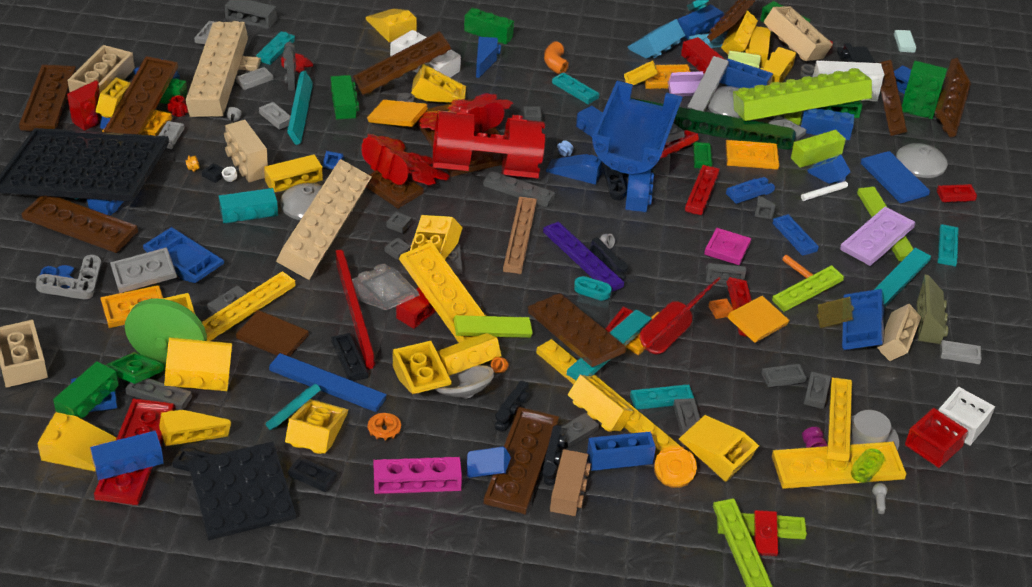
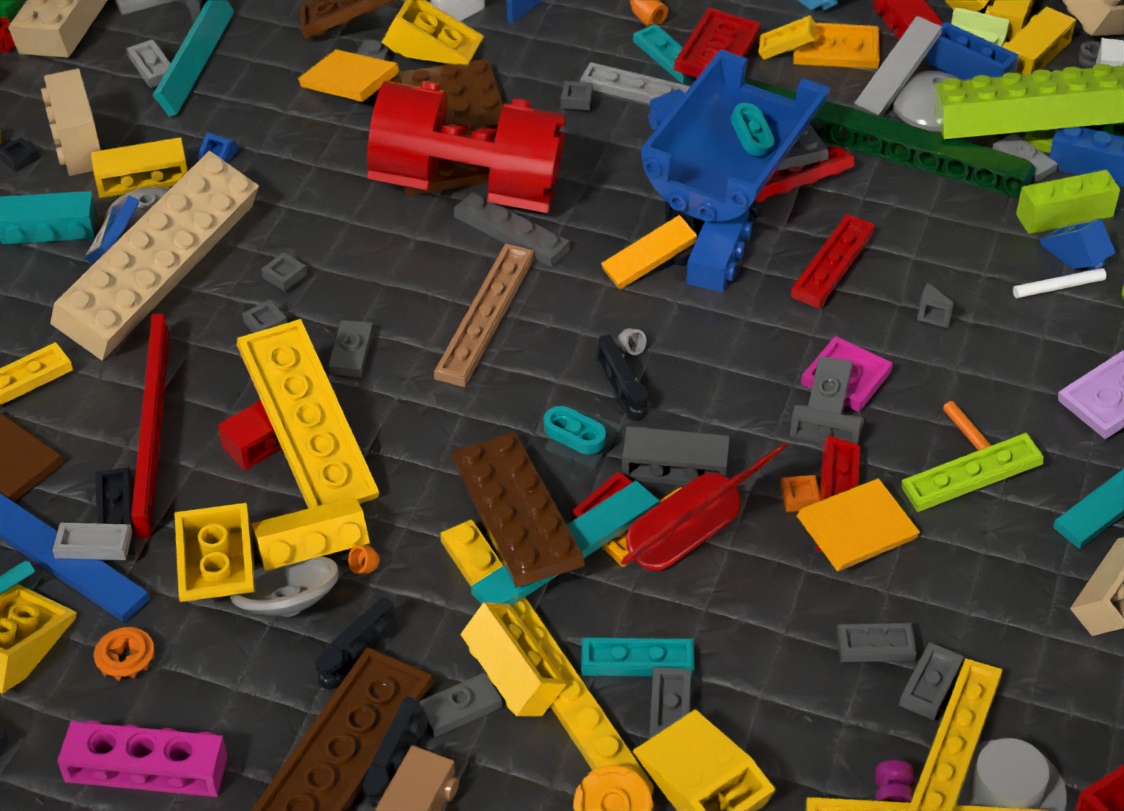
camera: 15 degrees right, 5 degrees up
white hinge [222,167,237,182] -> none
light grey hinge [227,107,242,121] -> none
green brick [331,75,359,120] -> none
clear slope [352,264,419,310] -> none
red plant [361,134,449,185] -> none
reddish brown tile [366,170,424,209] -> none
yellow slope [410,215,463,260] -> none
red plant [419,93,513,133] -> none
lime tile [453,315,533,338] -> none
slope [467,447,511,478] -> none
dark purple tile [543,222,624,292] -> none
blue slope [546,154,602,185] -> none
light blue plate [557,141,574,156] -> none
blue brick [587,431,656,471] -> none
lavender panel [668,71,704,96] -> none
green tile [693,142,712,168] -> none
light orange tile [725,140,779,169] -> none
blue hinge [726,177,775,204] -> none
blue tile [773,214,819,256] -> none
clear yellow piece [817,297,854,328] -> none
blue slope [842,289,884,350] -> none
none -> light grey tile [52,522,133,560]
none -> blue tile [84,195,139,264]
none -> light grey tile [580,62,691,104]
none -> light orange tile [601,215,697,290]
none -> dark grey brick [622,426,730,486]
none -> red plate [673,7,761,78]
none -> teal plate [731,103,774,157]
none -> dark grey plate [808,356,853,415]

